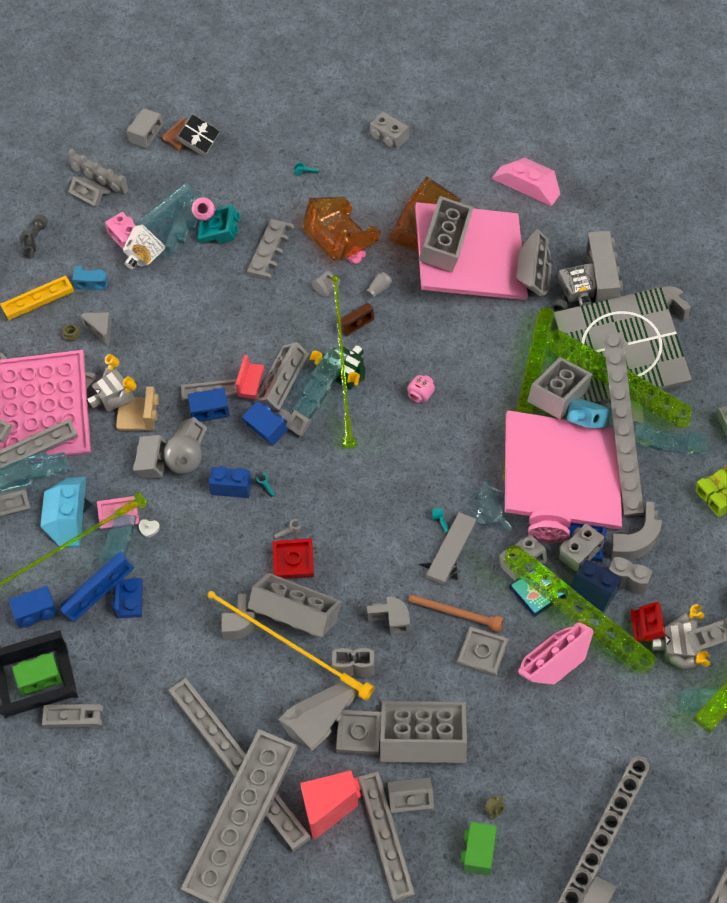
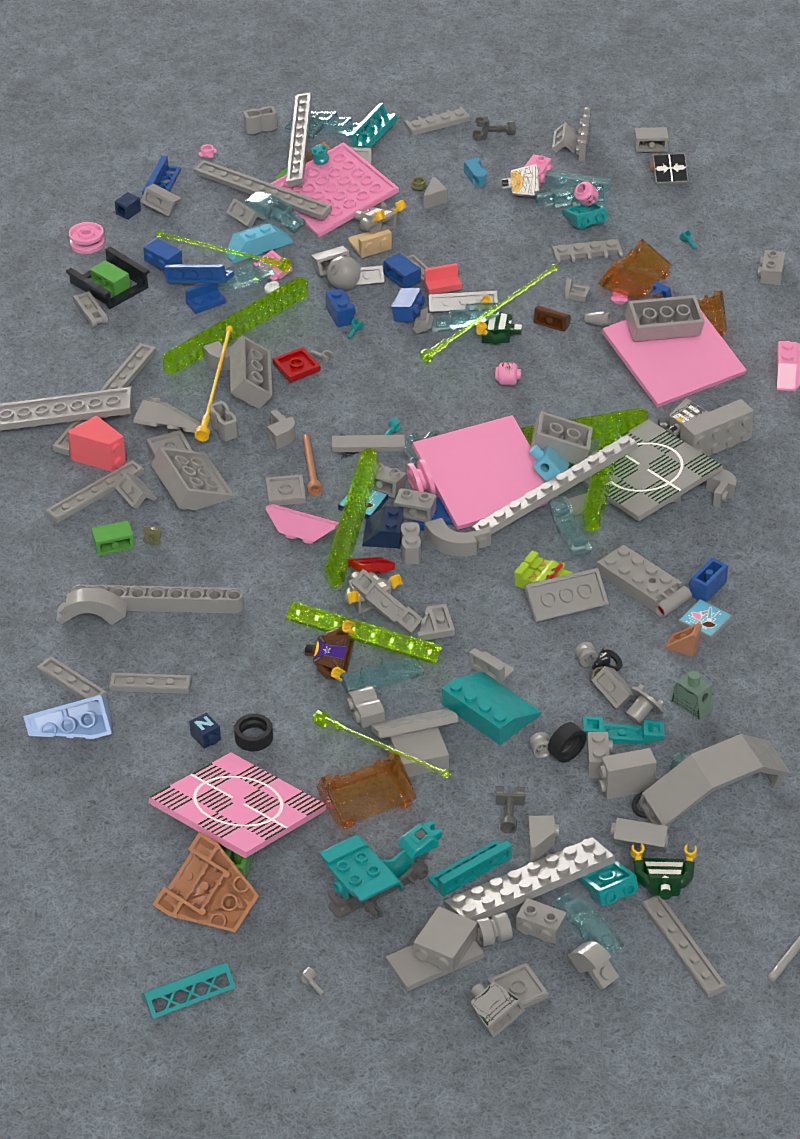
camera: 60 degrees right, 15 degrees down
yellow plate [0,275,74,321] -> none
light grey wedge [516,229,552,296] -> none
none -> clear neon green beam [162,277,308,374]
none -> blue tile [652,281,672,299]

